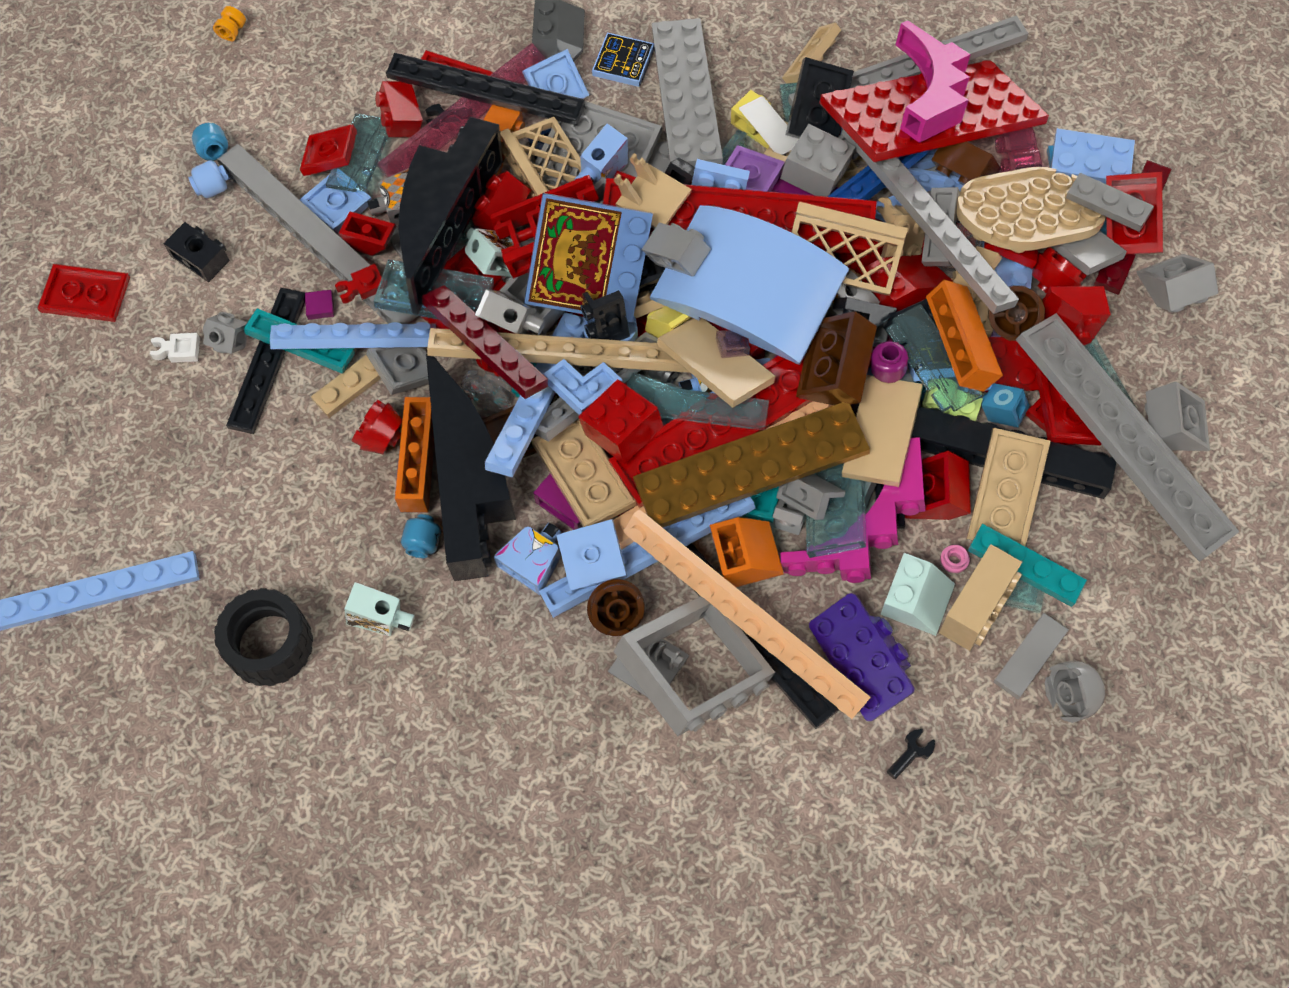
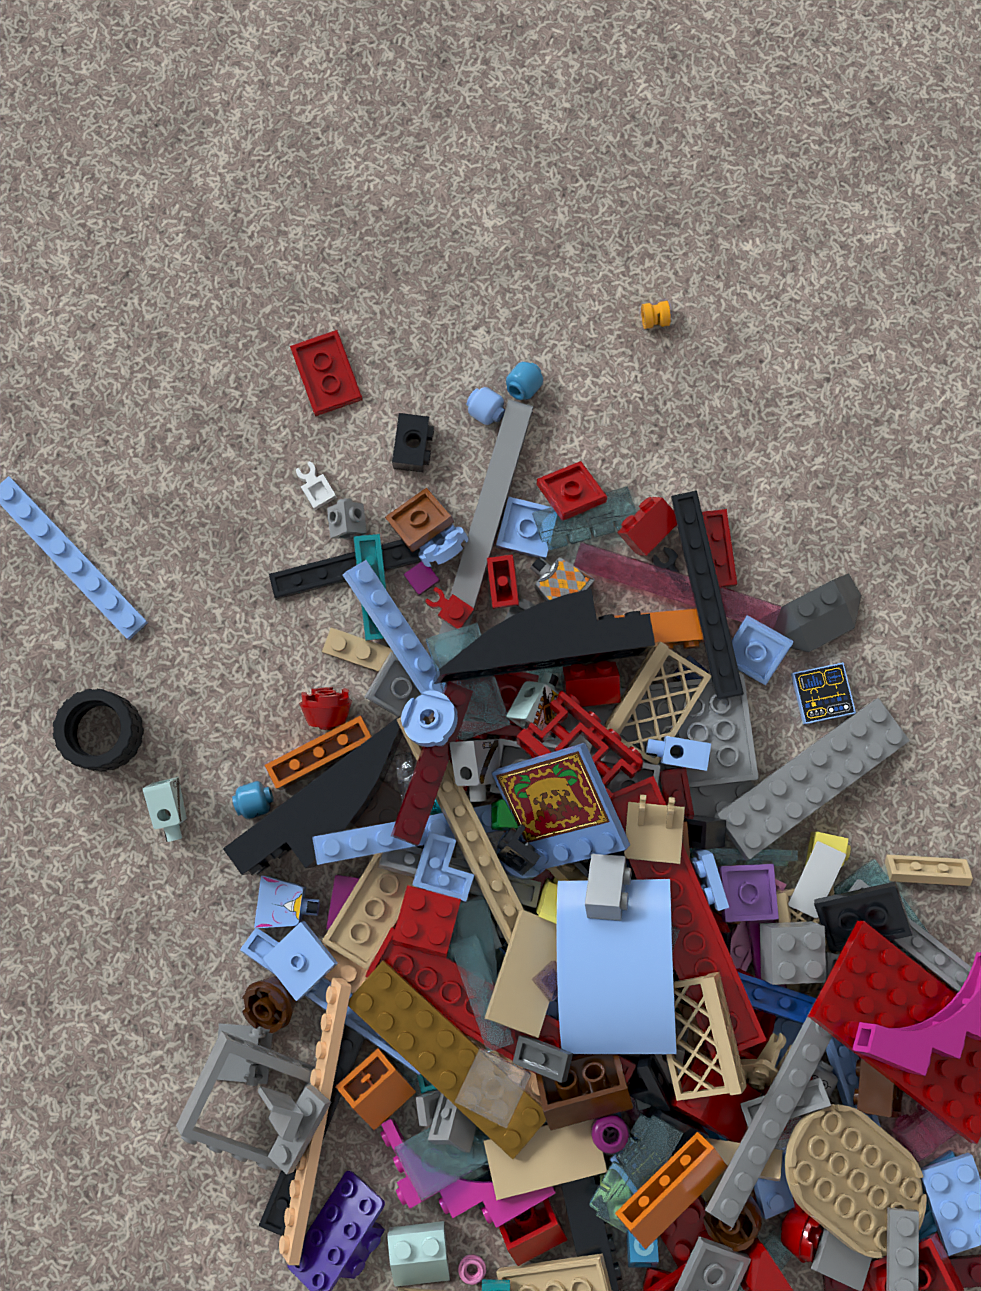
camera: 55 degrees right, 15 degrees up
none -> light grey panel [258,1086,304,1142]
none -> light grey plate [268,1085,331,1174]
none -> dark orange plate [385,488,454,552]
none -> light blue plate [401,691,458,747]
none -> light blue plate [418,524,469,567]
none -> clear plate [455,1048,531,1128]
none -> green slope [491,800,518,831]
none -> dark grey plate [513,1035,573,1083]

